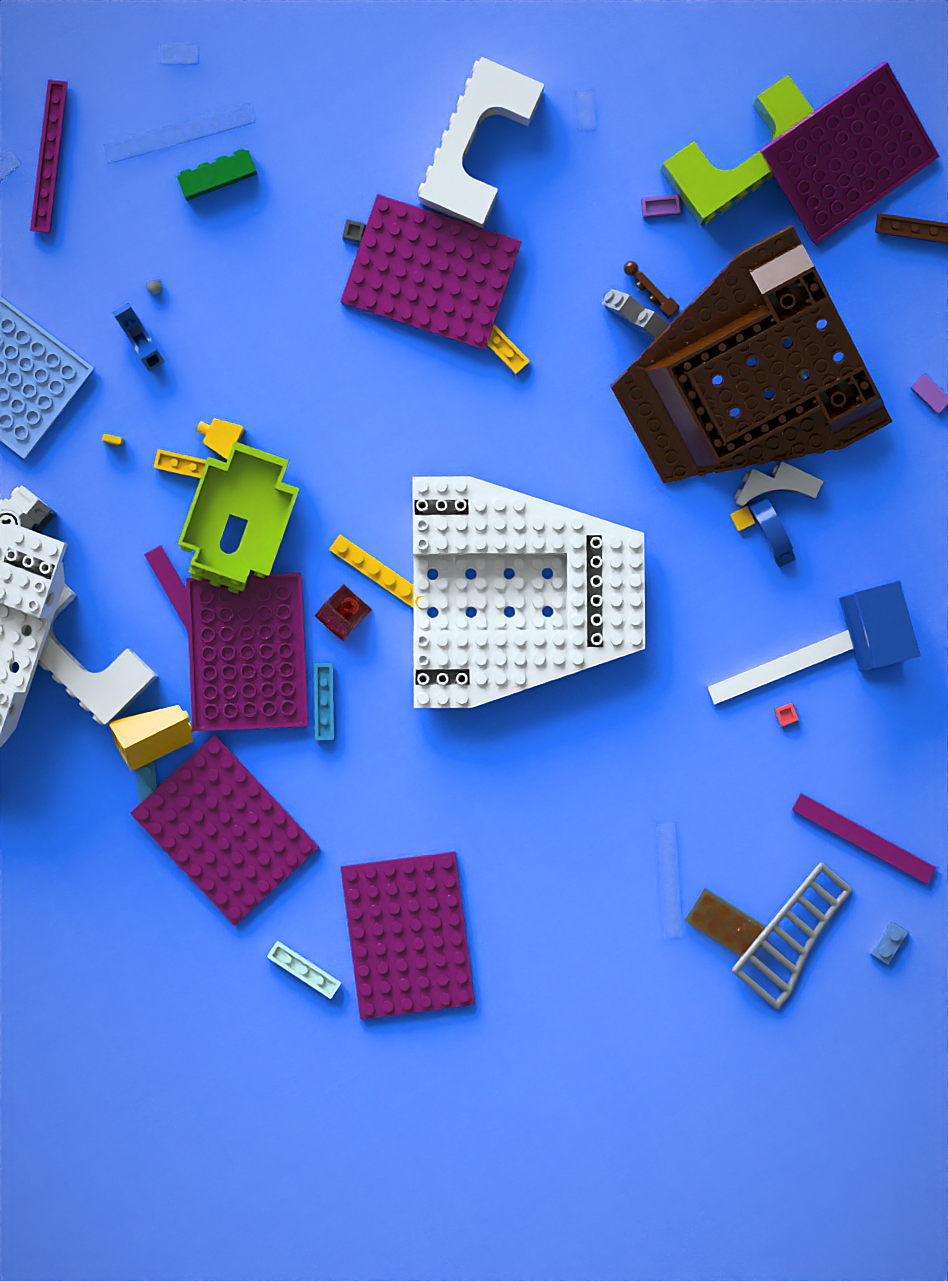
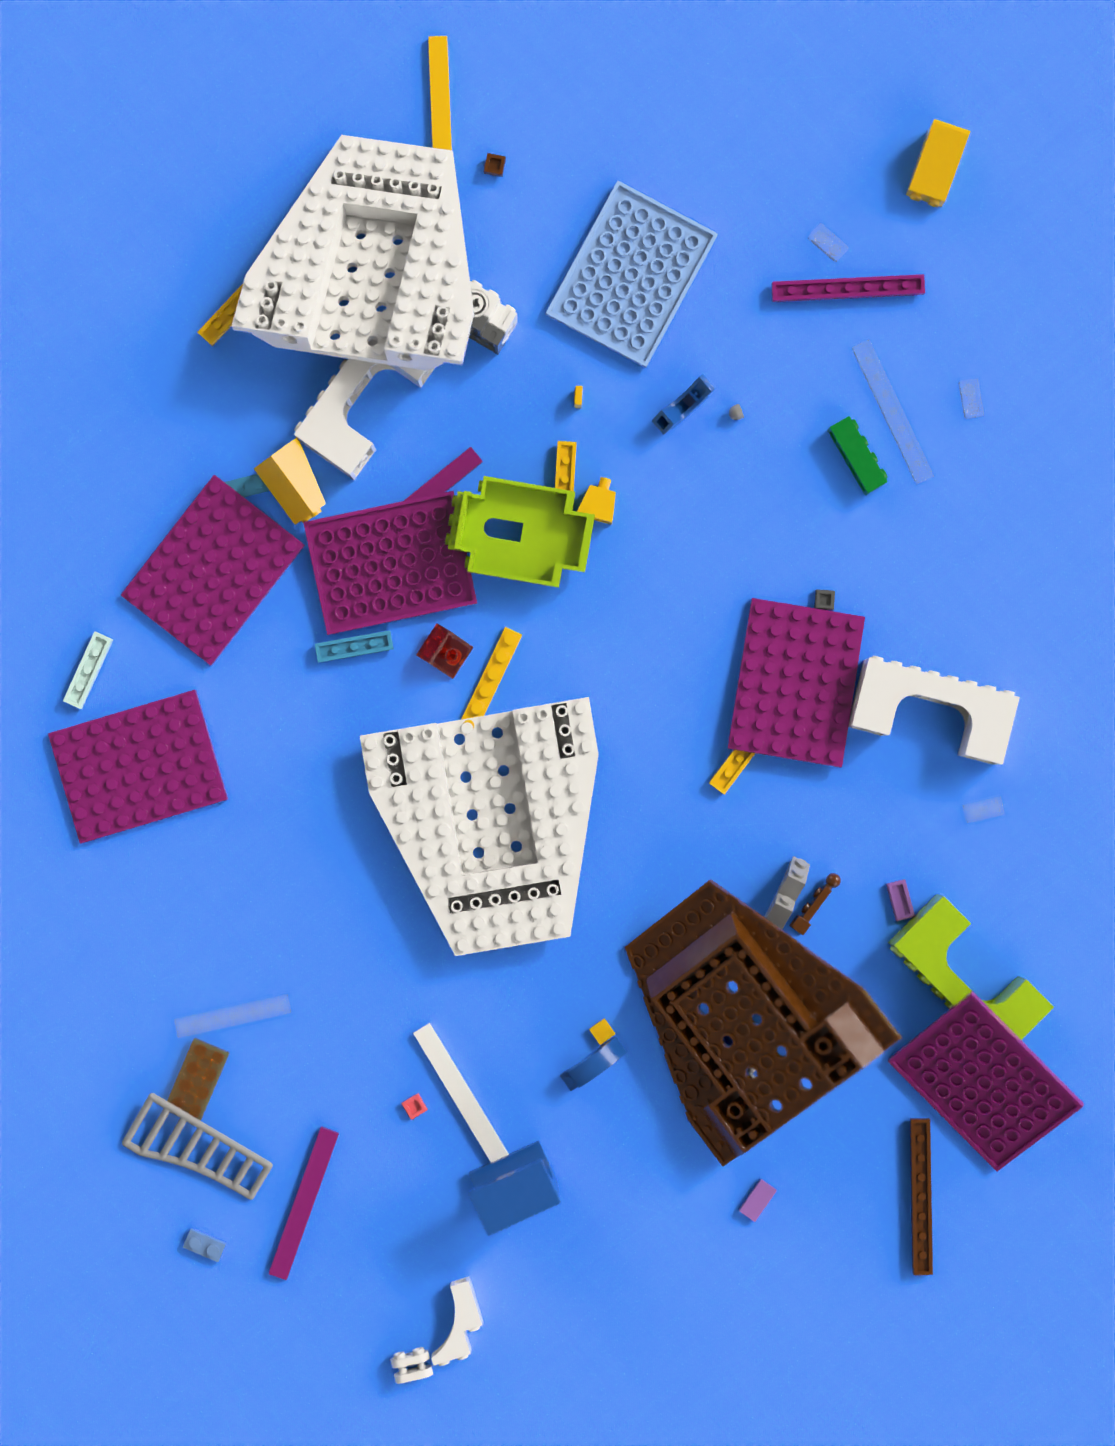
camera: 80 degrees right, 0 degrees up
light grey arch [734,461,824,508] -> none

